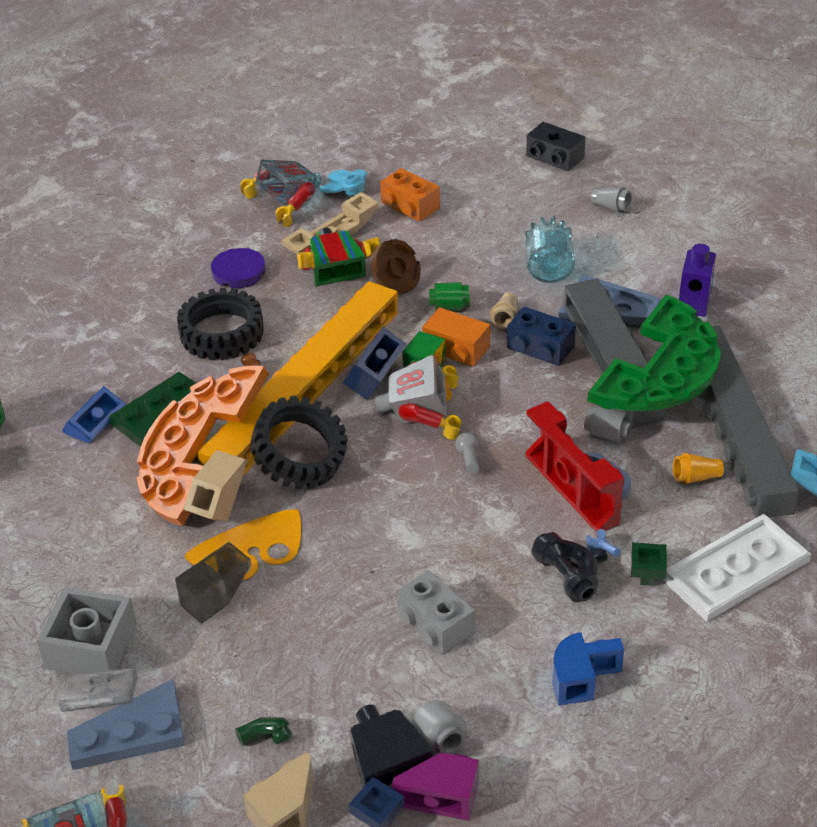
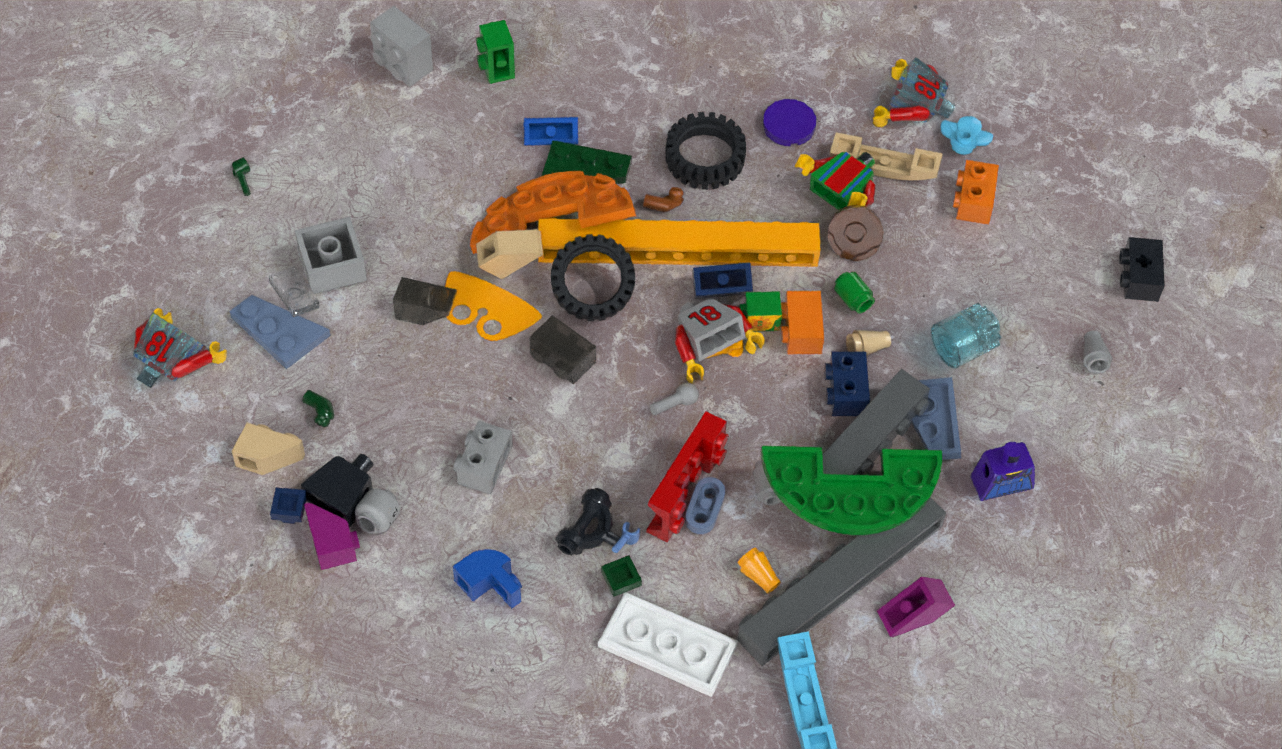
camera: 55 degrees right, 15 degrees up
none -> clear smoke brick [529,315,596,384]
none -> magenta slope [877,576,955,637]

